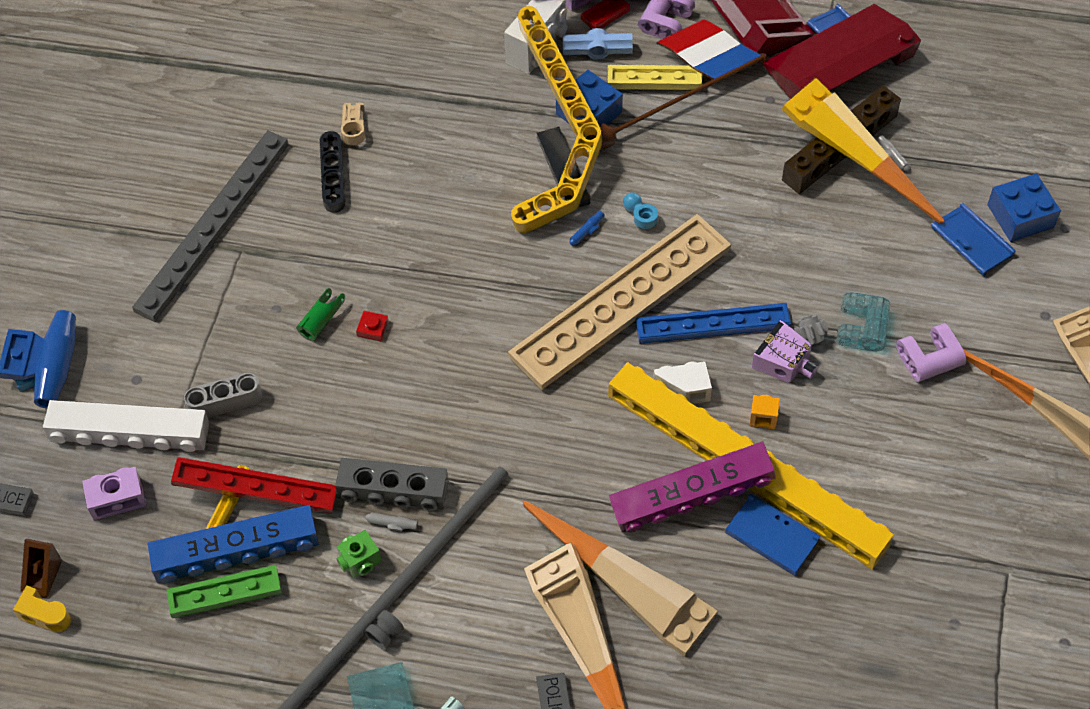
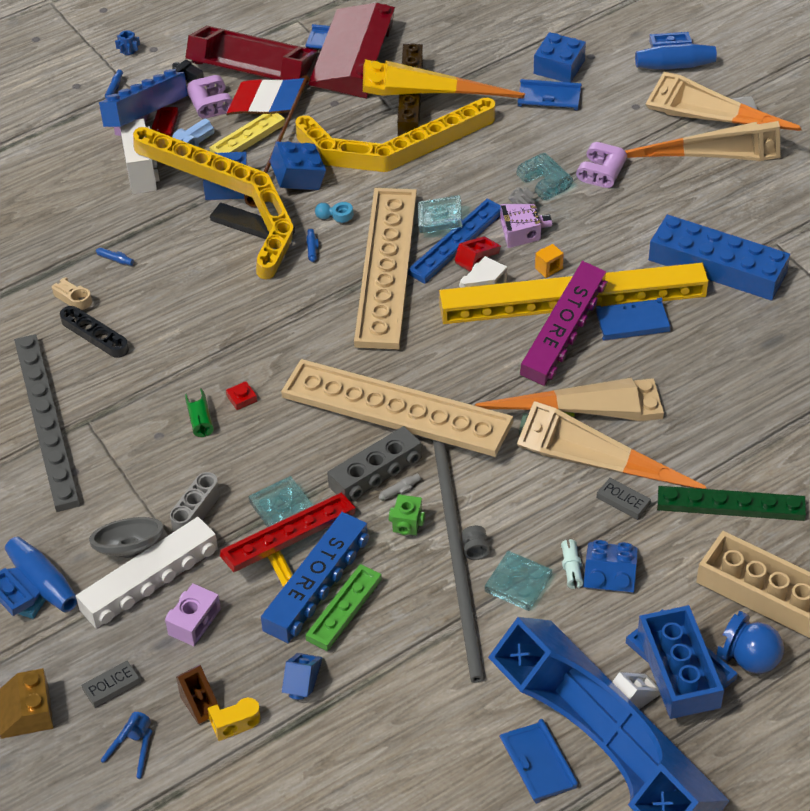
camera: 45 degrees left, 10 degrees down
none -> dark grey dish [89,517,164,558]
none -> blue piece [96,247,134,266]
none -> clear light blue plate [249,476,313,527]
none -> blue brick [270,141,326,190]
none -> tan plate [281,359,513,457]
none -> slope [282,653,322,699]
none -> yellow beam [295,98,495,172]
none -> clear light blue plate [418,195,462,233]
none -> red plate [455,236,501,272]
none -> blue brick [648,214,790,301]

